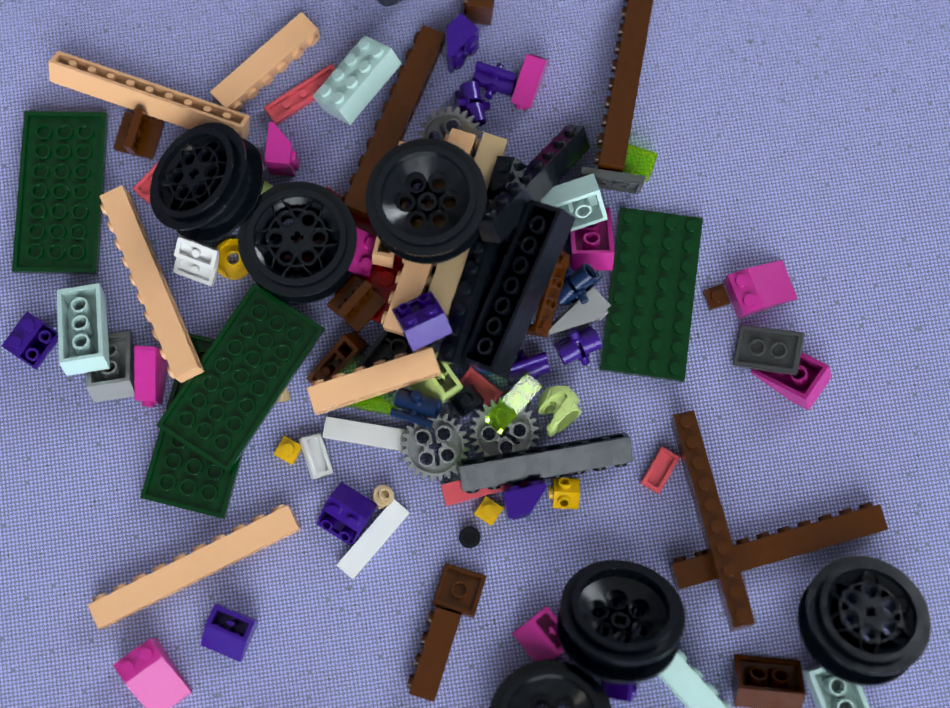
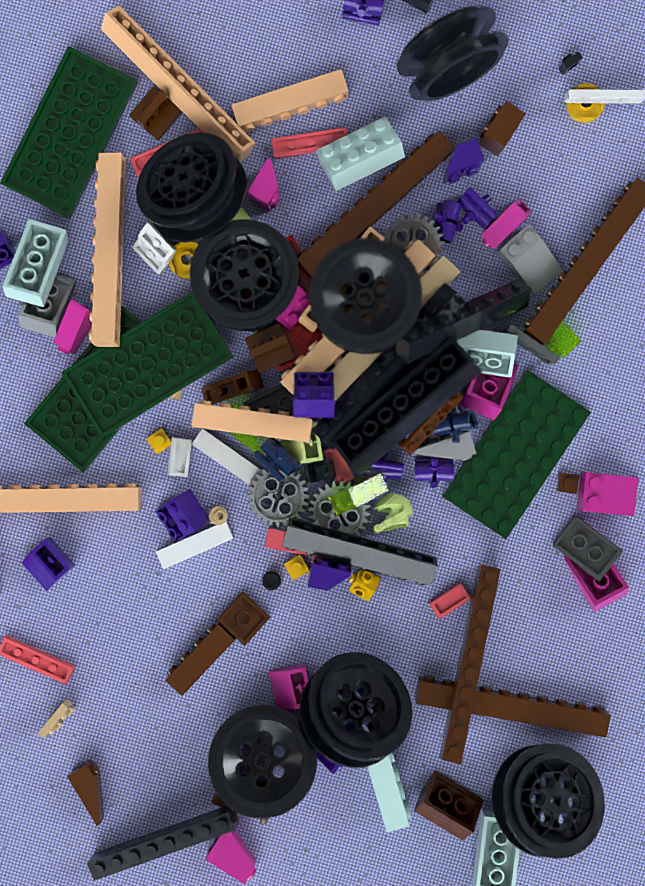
camera: 25 degrees right, 10 degrees up
none -> light grey slope [496,224,563,296]

